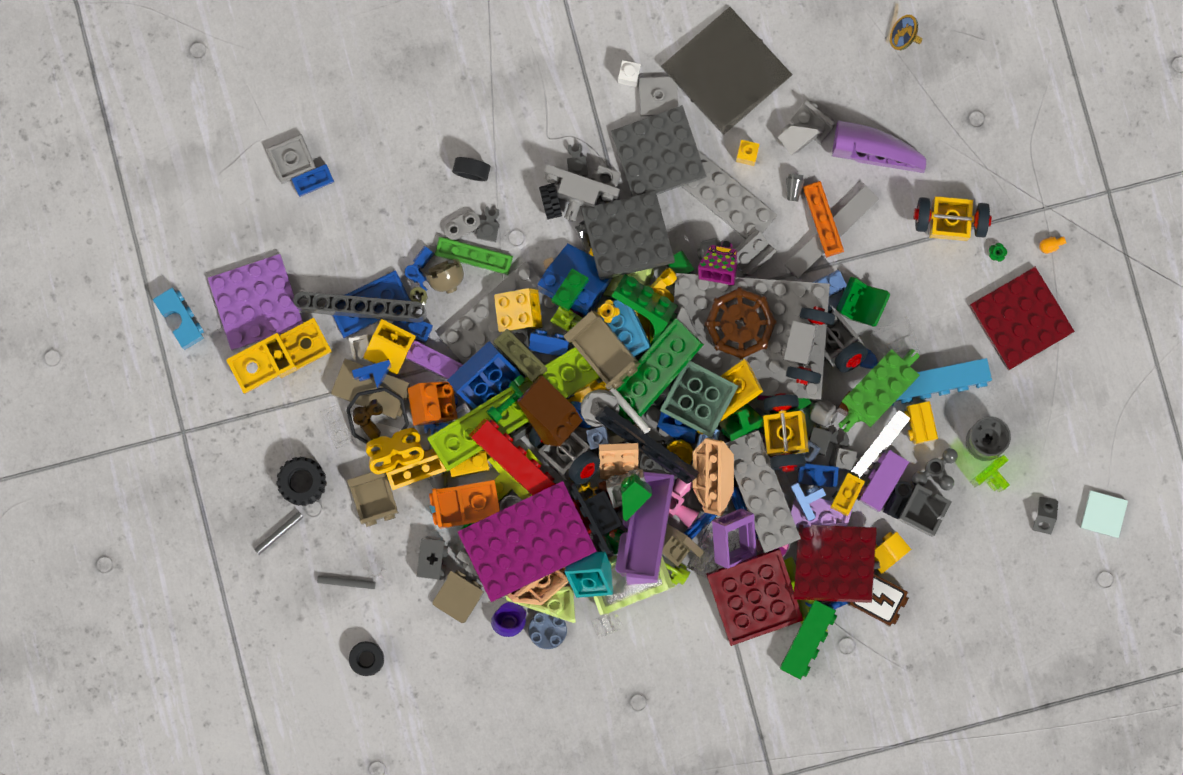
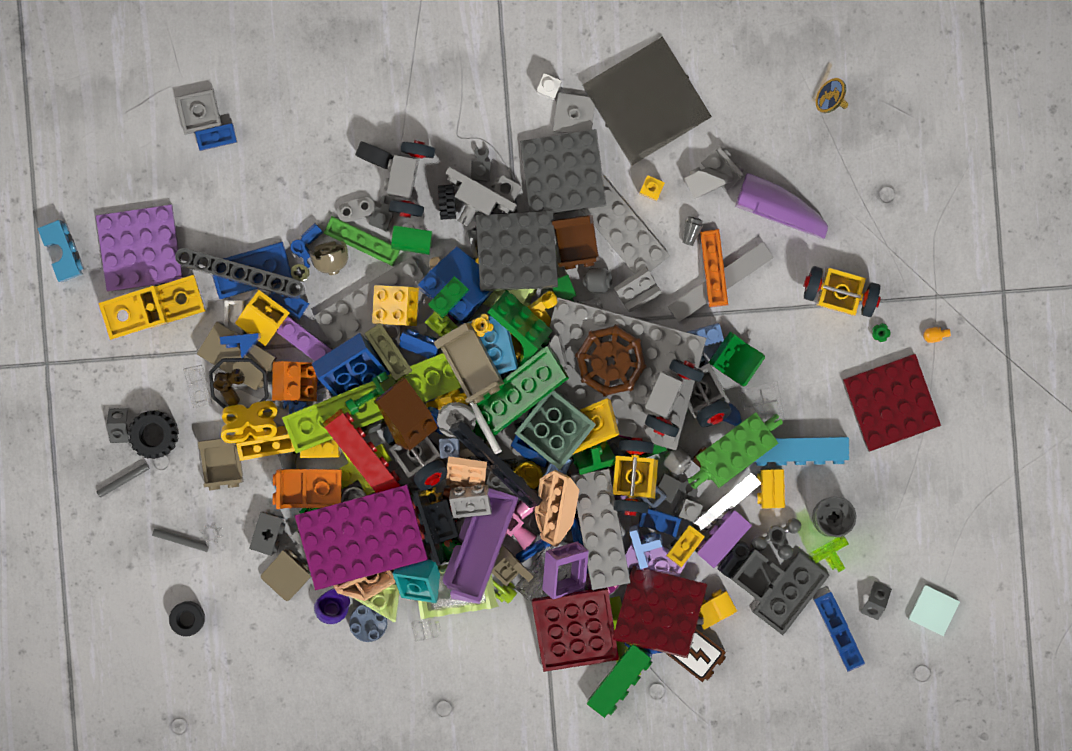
camera: 10 degrees right, 5 degrees up
green slope [621,473,652,521] -> none
magenta torso [698,241,737,286] -> none
none -> dark grey bracket [106,408,129,443]
none -> brick [384,140,435,218]
none -> green brick [391,225,433,255]
none -> reddish brown panel [552,215,599,270]
none -> dark grey tile [752,552,830,635]
none -> blue slope [814,592,865,672]

